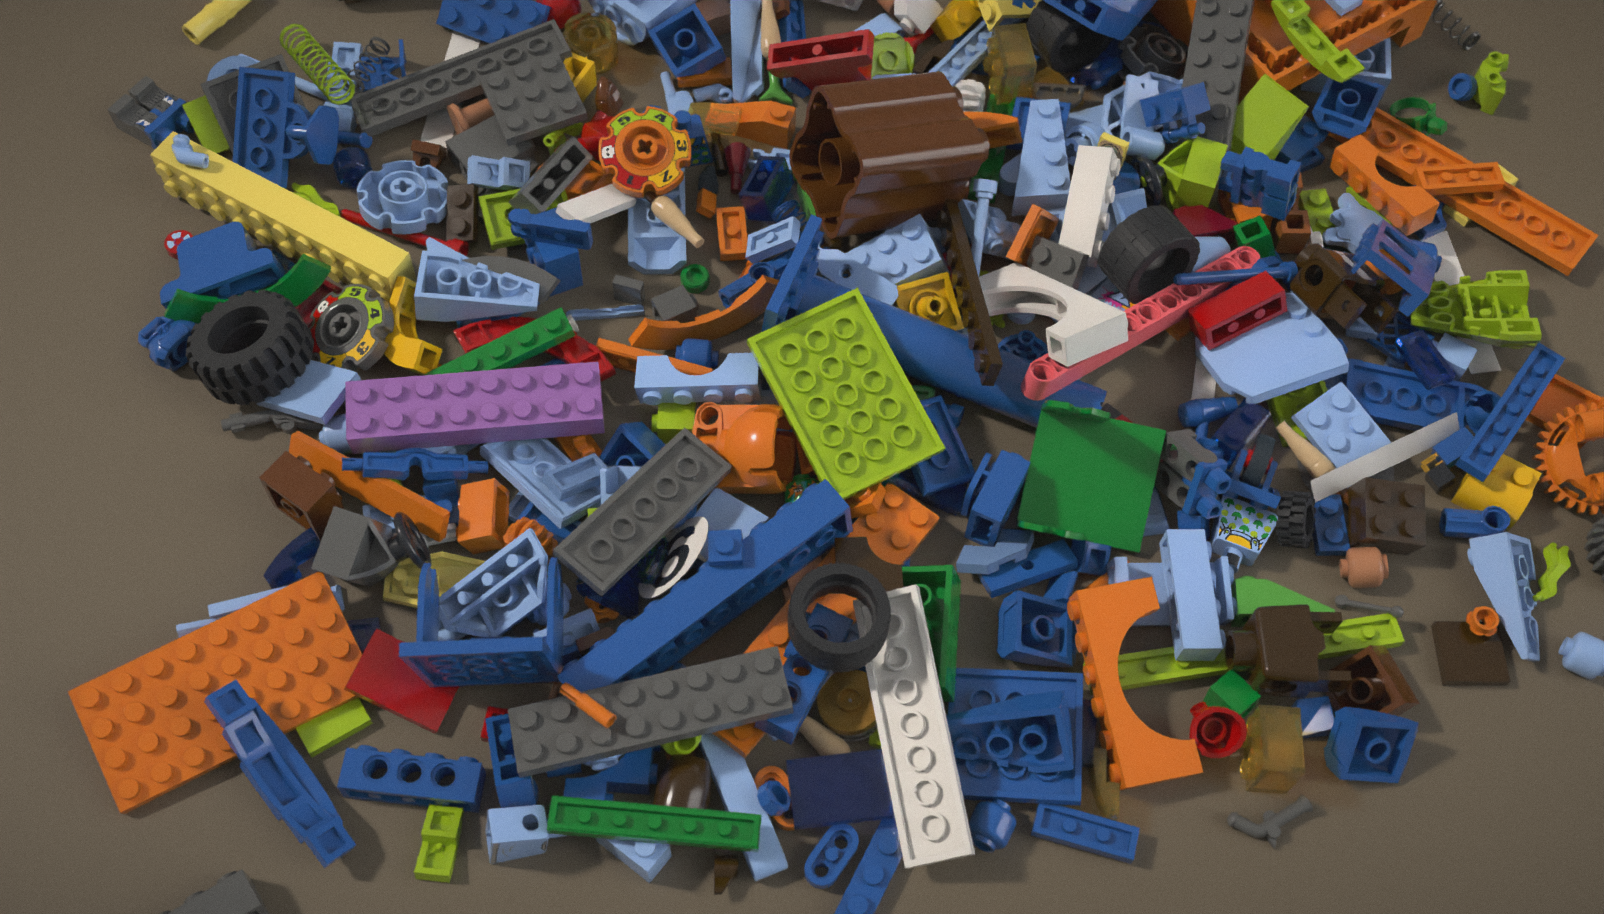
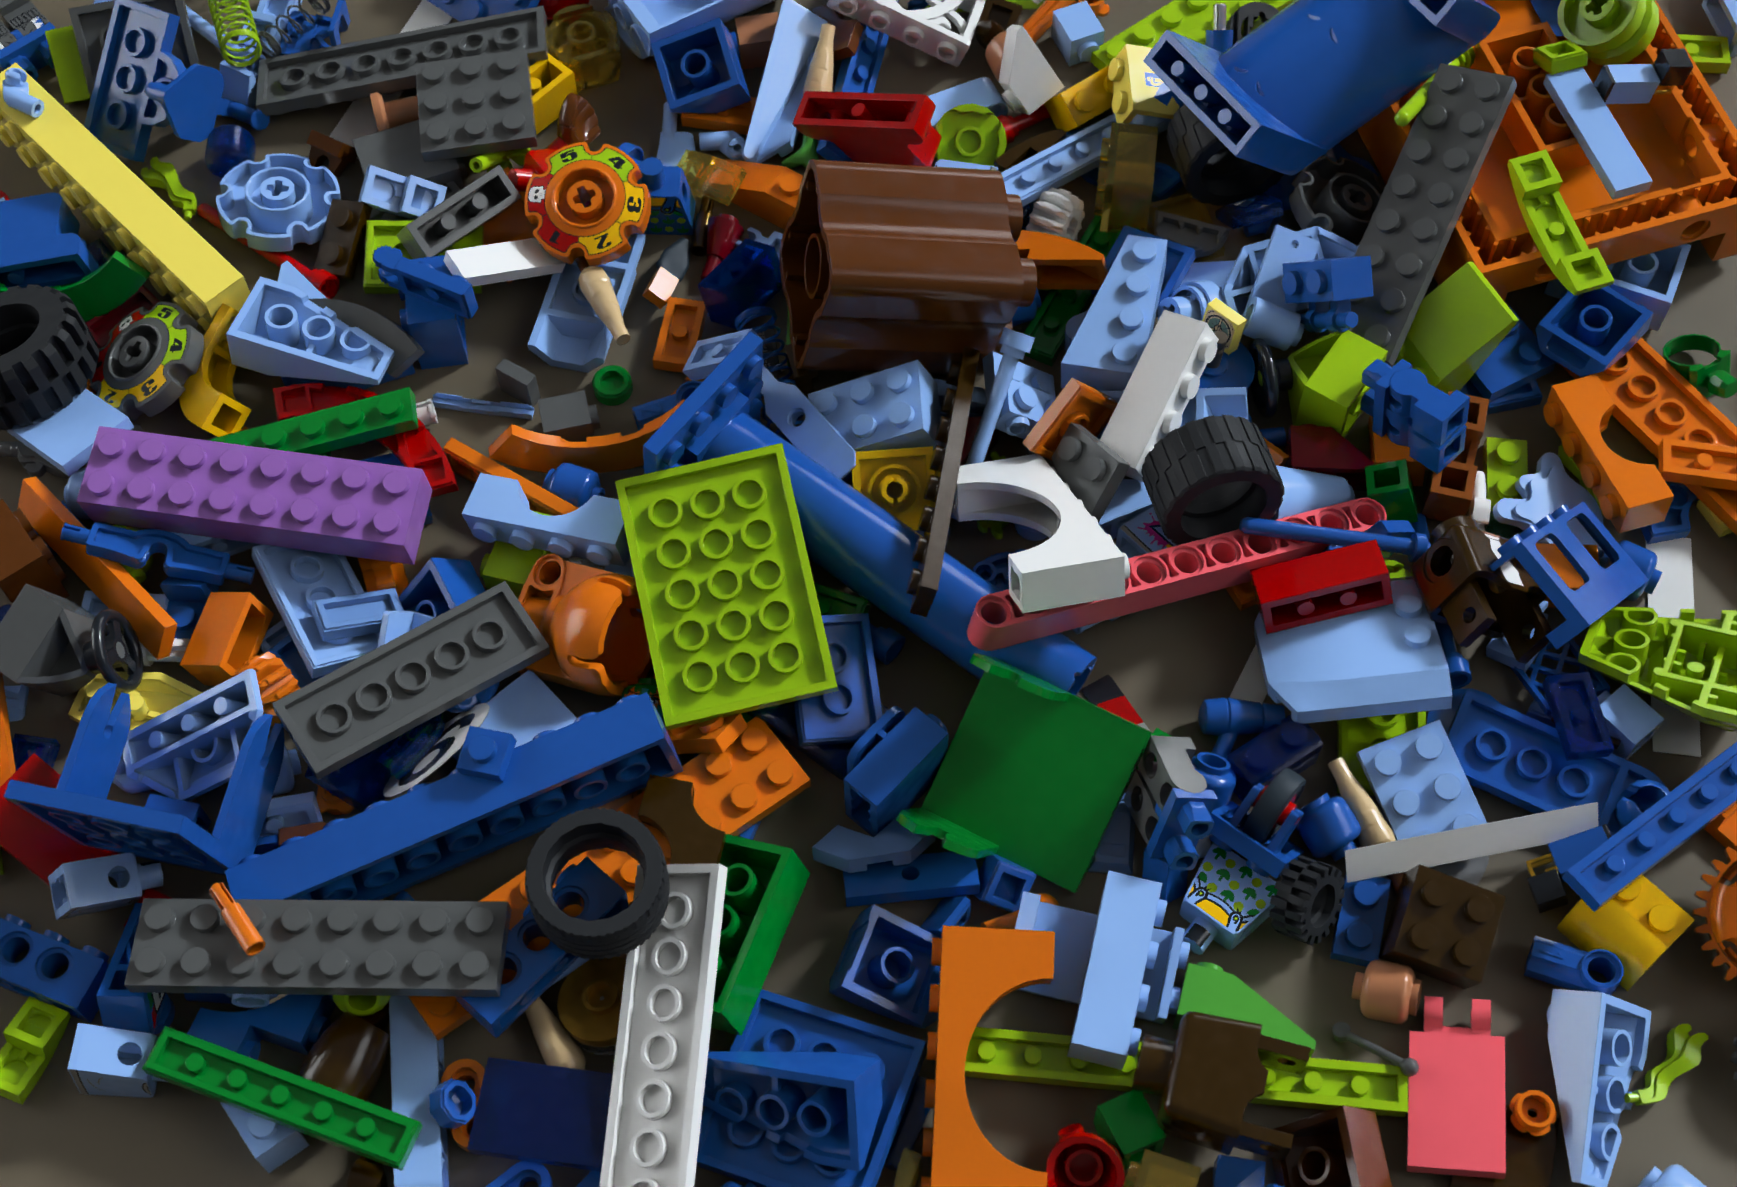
camera: 20 degrees right, 0 degrees up
none -> light blue torso [48,852,163,920]
none -> blue head [1295,793,1361,862]
none -> coral tile [1407,996,1506,1179]

